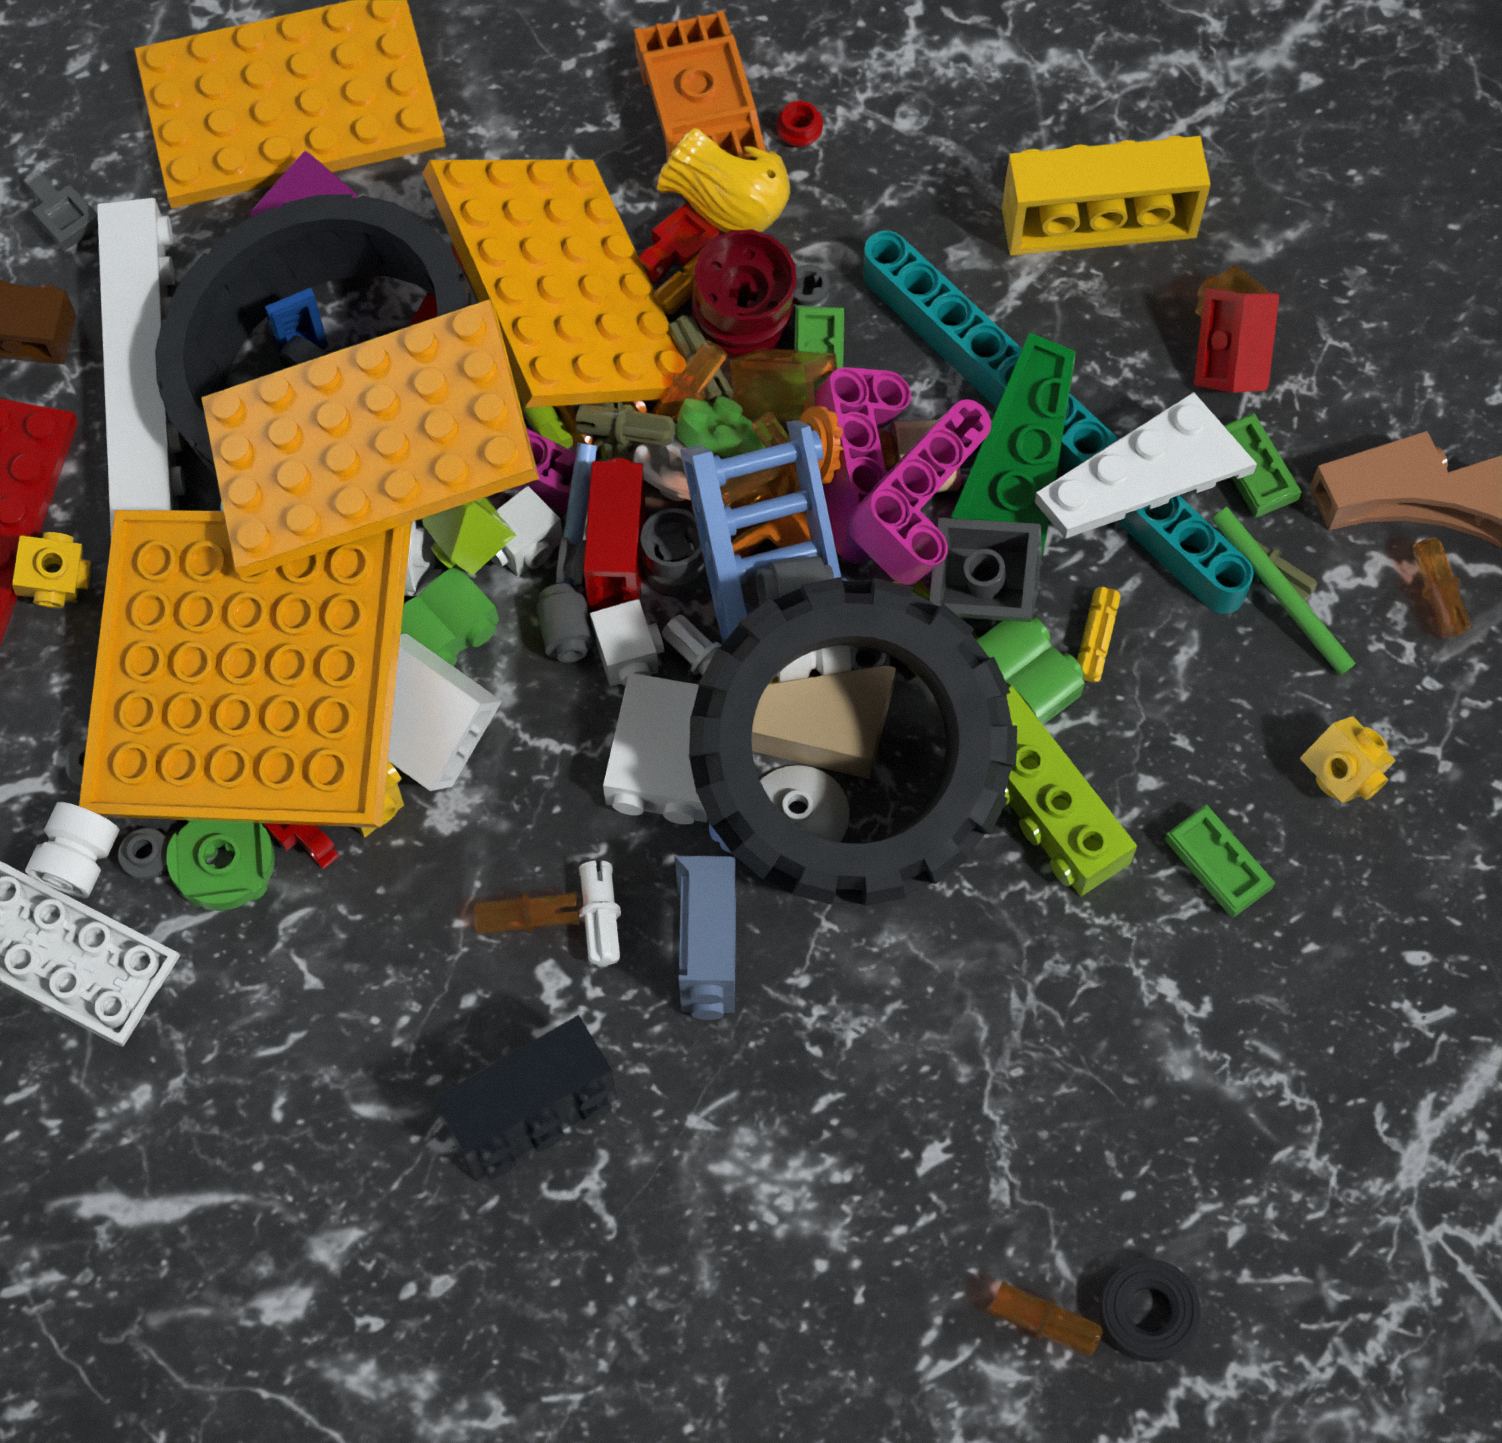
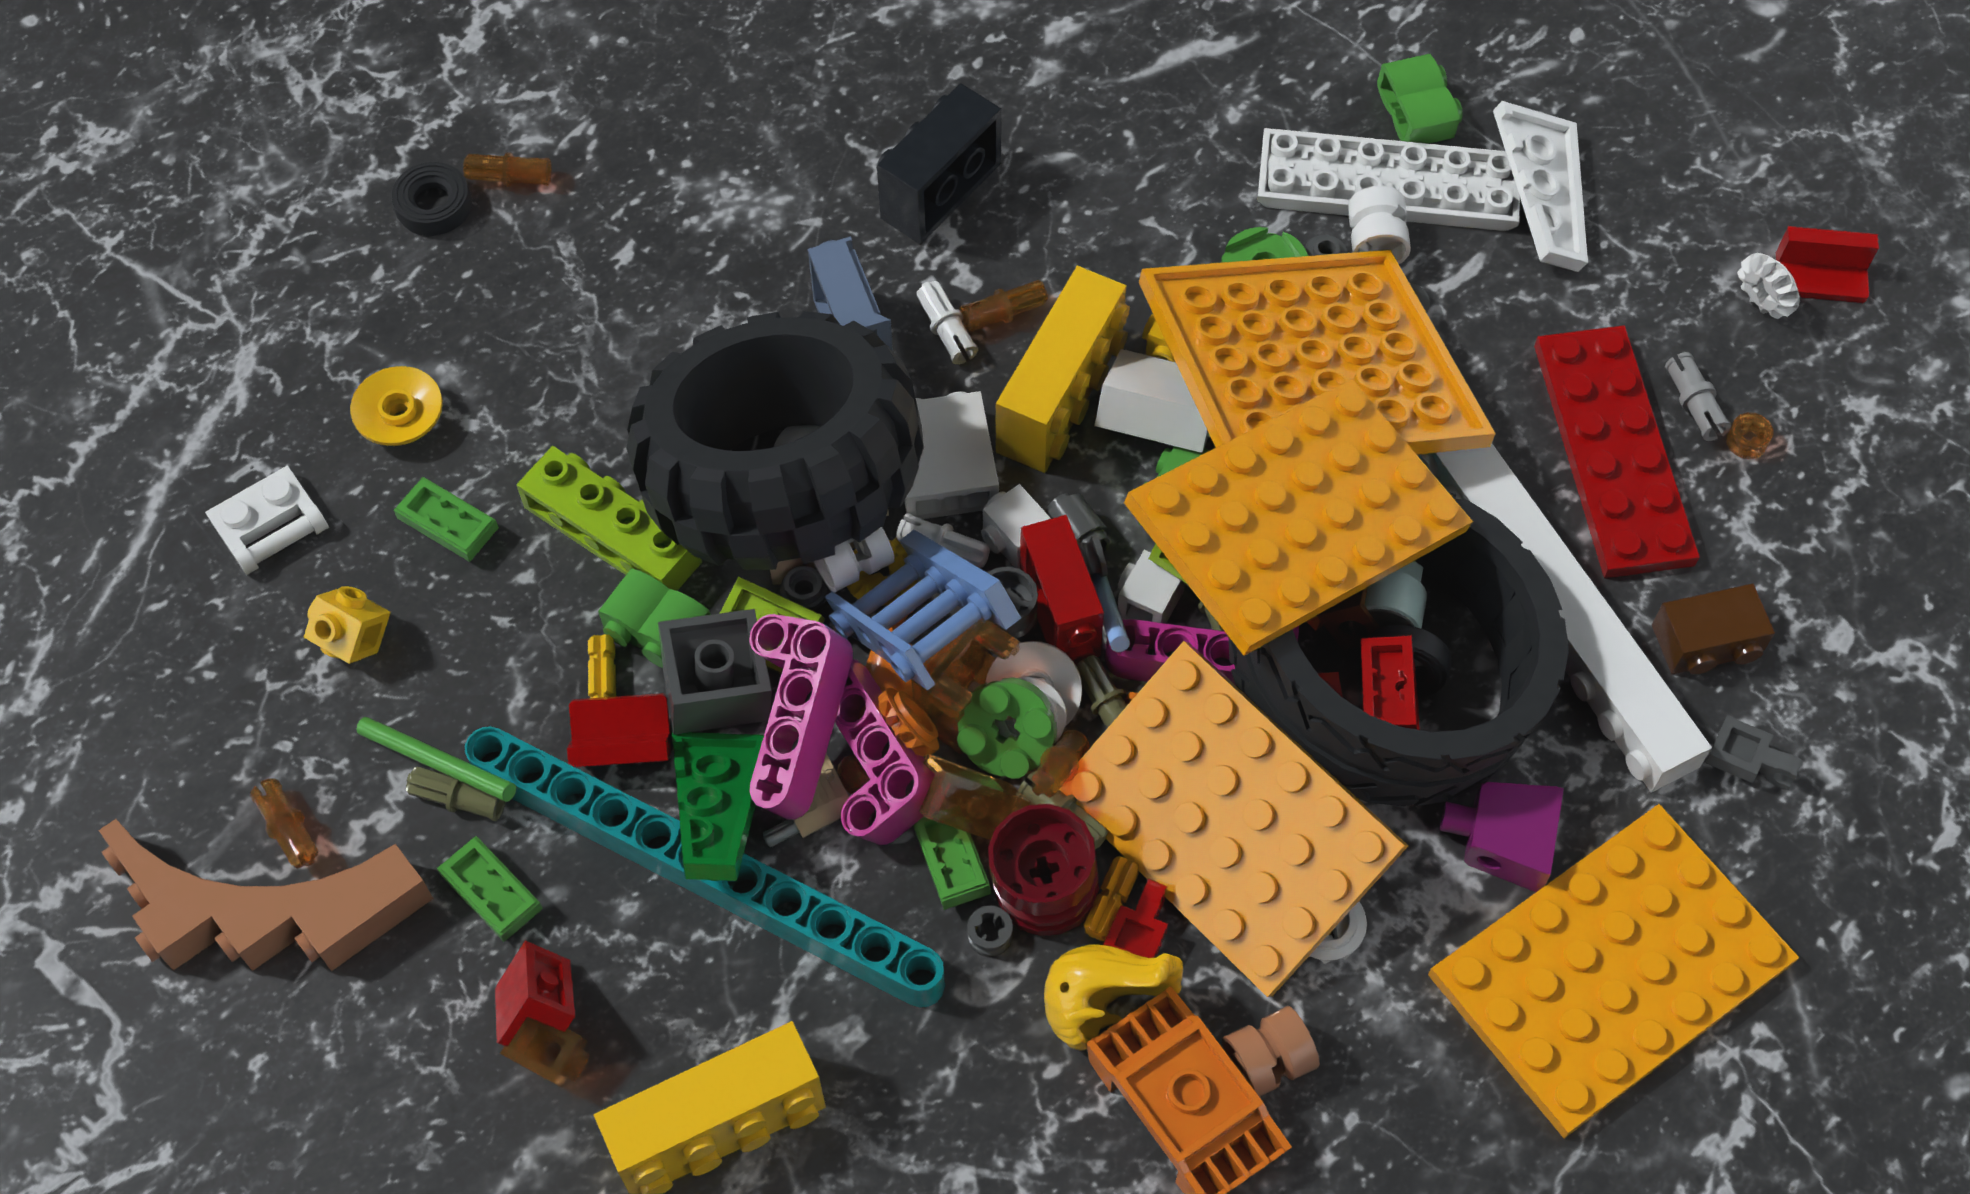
camera: 160 degrees right, 5 degrees down
yellow brick [12,532,92,608] -> none
blue slope [265,288,329,353] -> none
olive axle [576,404,676,446] -> none
dark grey brick [756,556,834,605] -> none
red plate [777,101,823,147] -> none
white wing [1034,392,1257,539] -> none
none -> white plate [205,465,329,575]
none -> yellow dish [350,366,443,446]
none -> red panel [567,693,672,767]
none -> yellow brick [996,265,1130,473]
none -> nougat wheel [1222,1006,1320,1097]
none -> red window [1361,635,1420,730]

